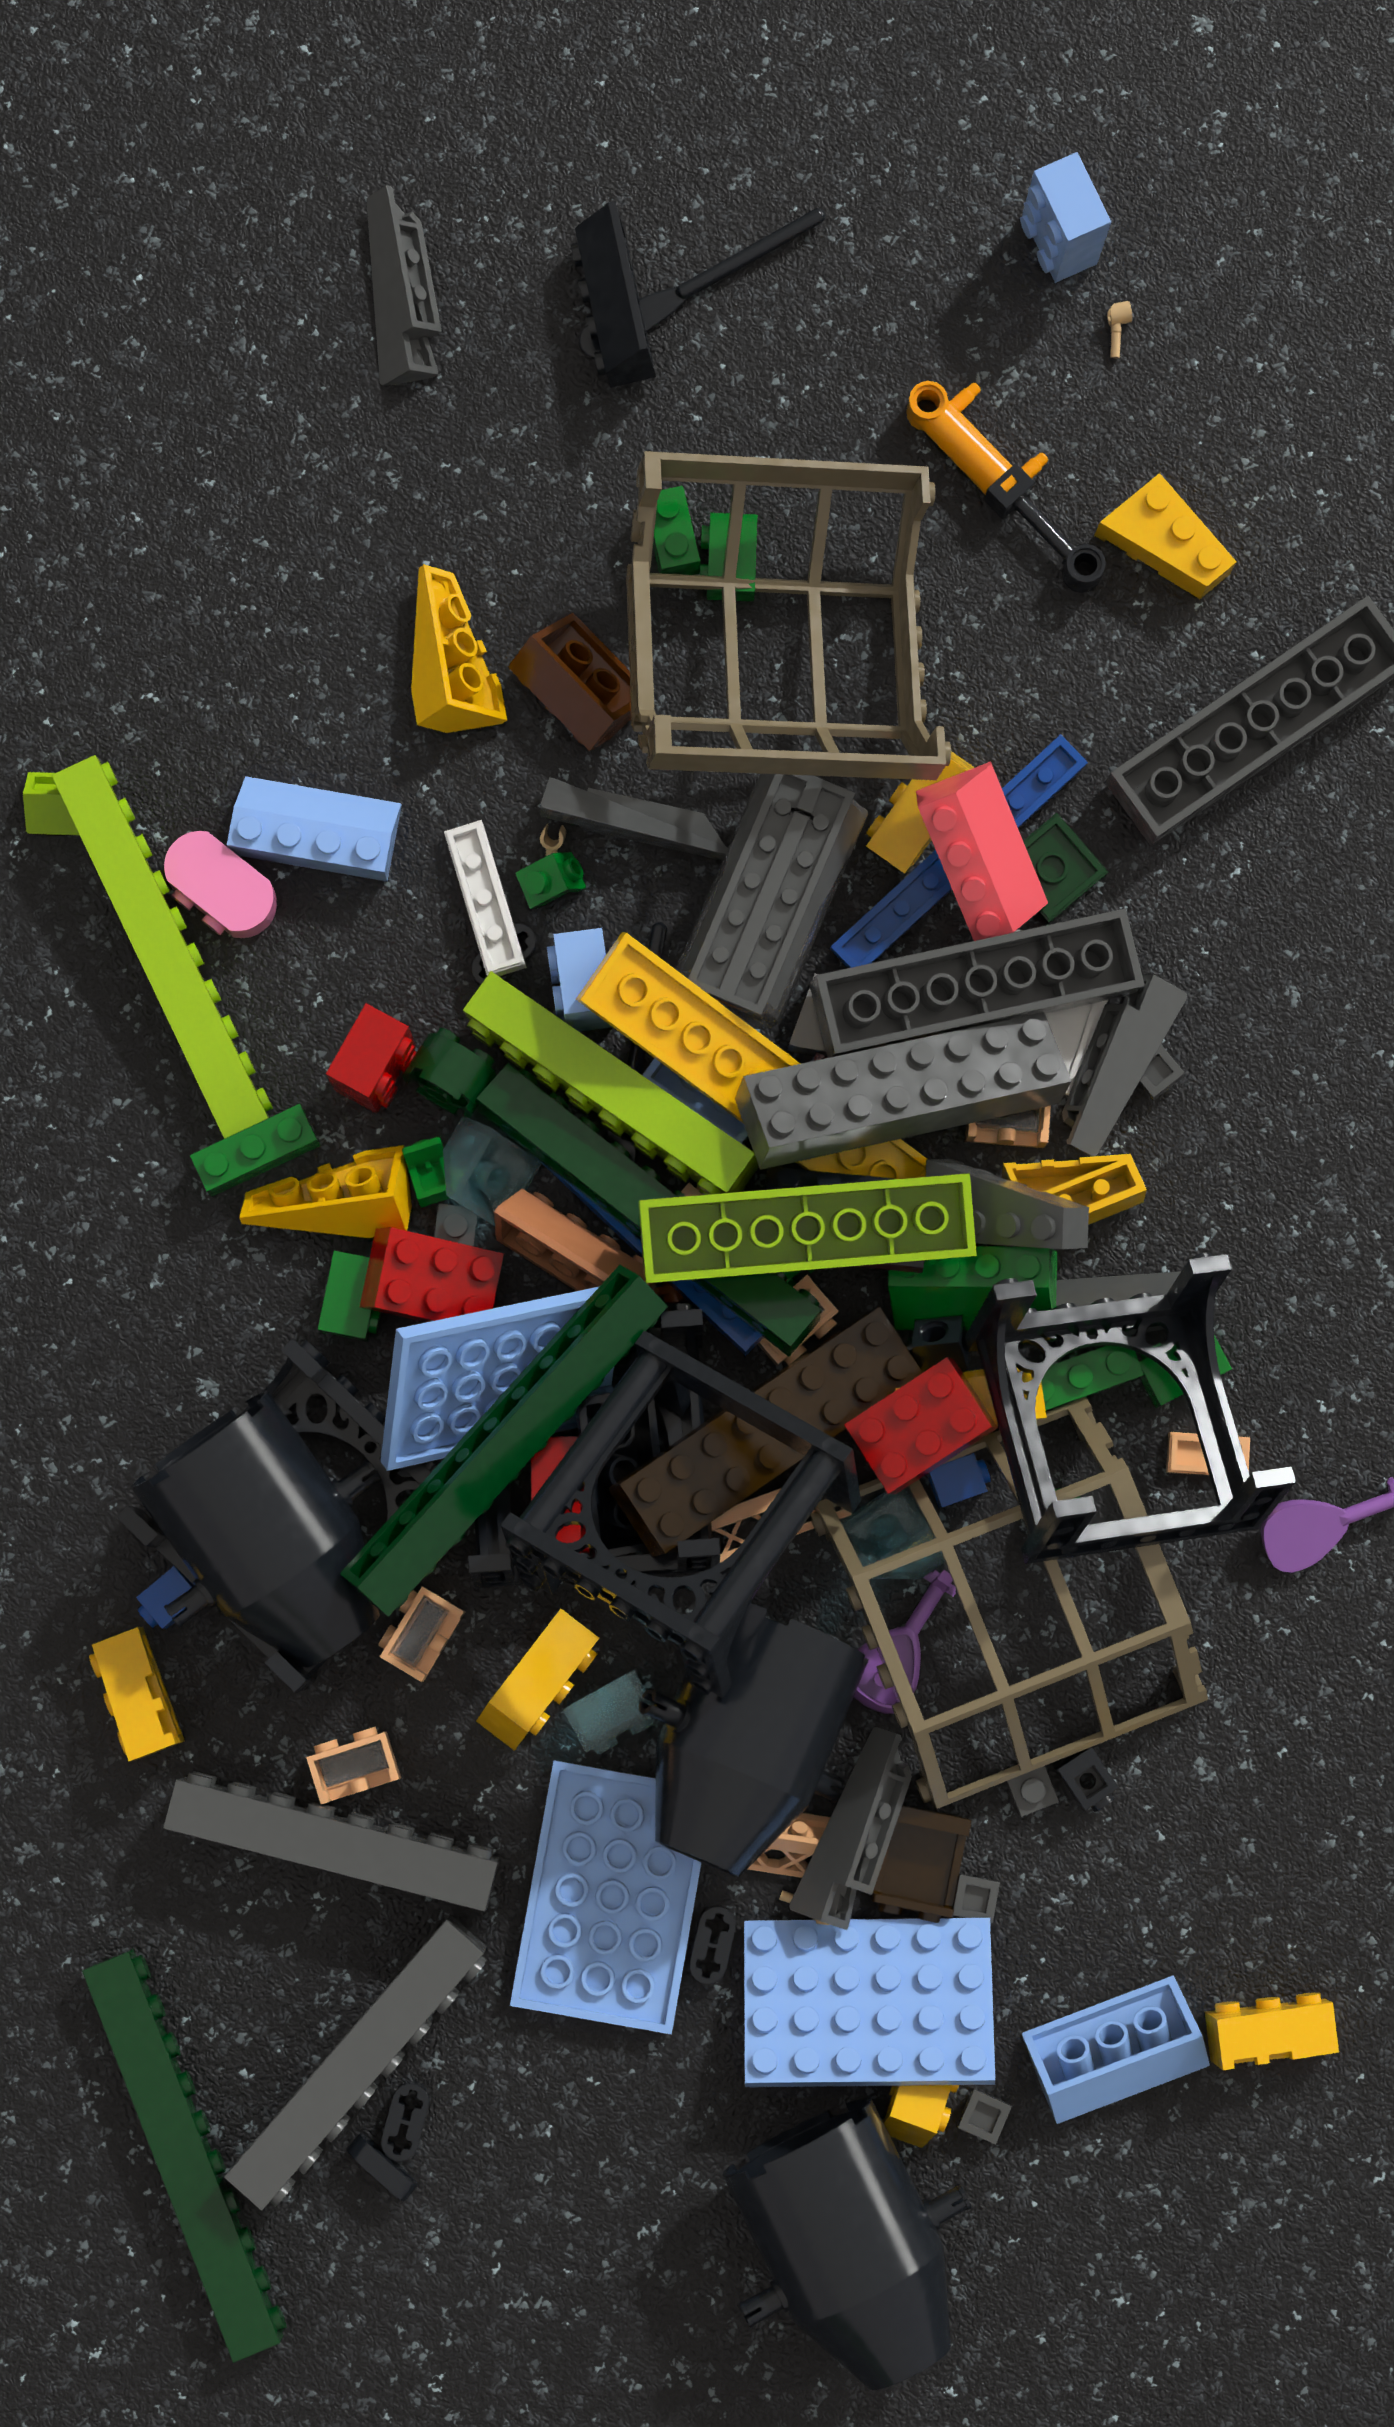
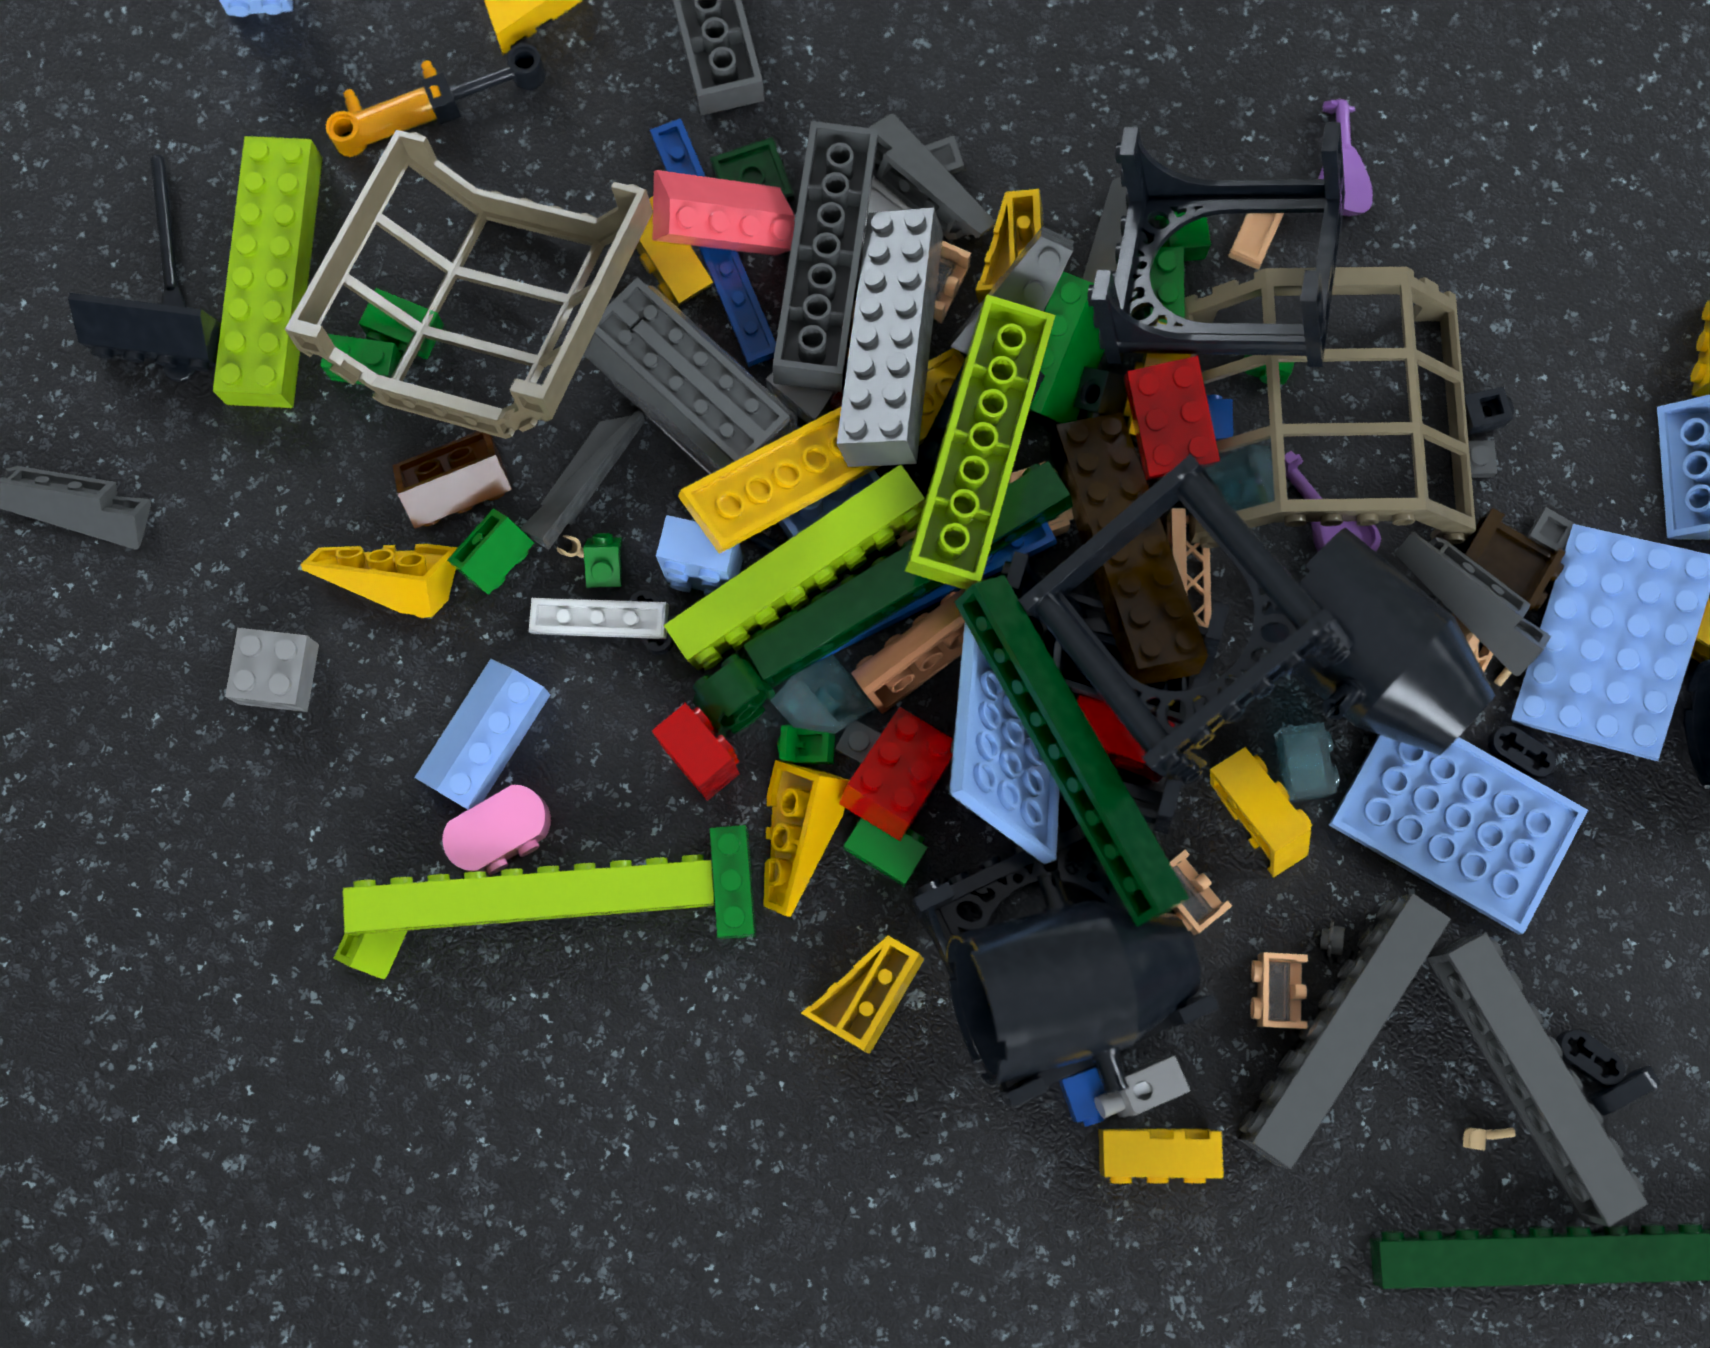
camera: 60 degrees left, 5 degrees down
none -> lime brick [213,136,322,408]
none -> light grey brick [225,628,319,712]
none -> green brick [447,508,534,595]
none -> yellow wedge [801,936,924,1054]
none -> light grey torso [1094,1056,1190,1118]
none -> dark grey plate [1320,922,1345,957]
none -> tan hand [1463,1128,1516,1151]

